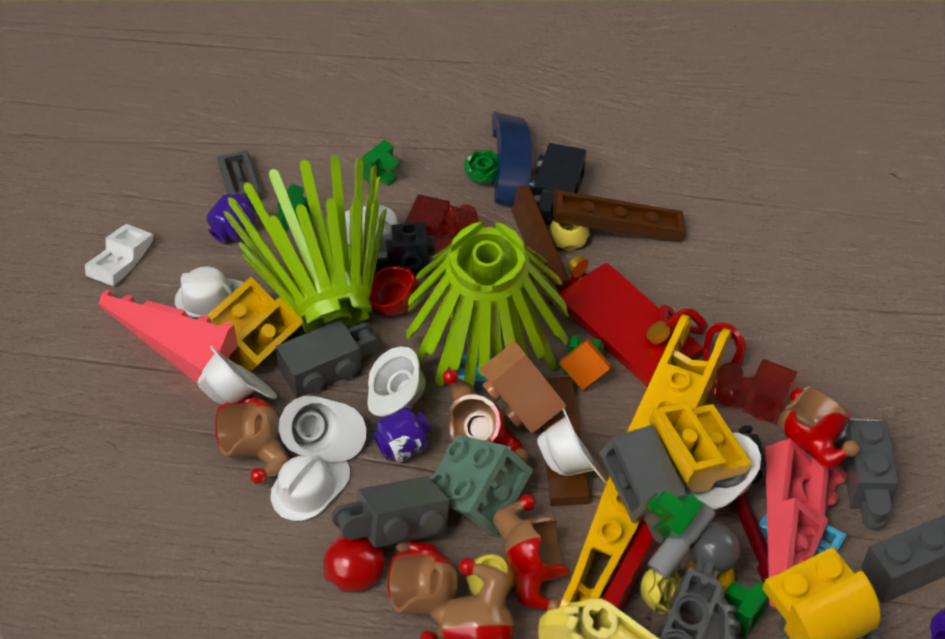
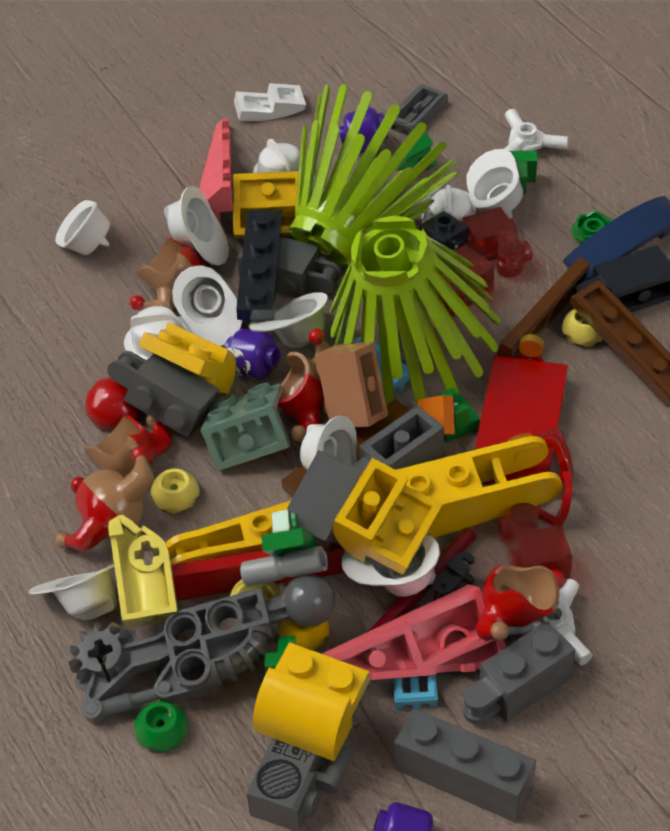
camera: 55 degrees right, 0 degrees up
piece [493,494,570,611] -> none
none -> white piece [55,200,111,256]
none -> yellow brick [139,322,236,394]
none -> black plate [236,209,283,320]
none -> dark grey brick [353,406,444,472]
none -> white piece [467,149,523,219]
none -> white piece [504,109,568,151]

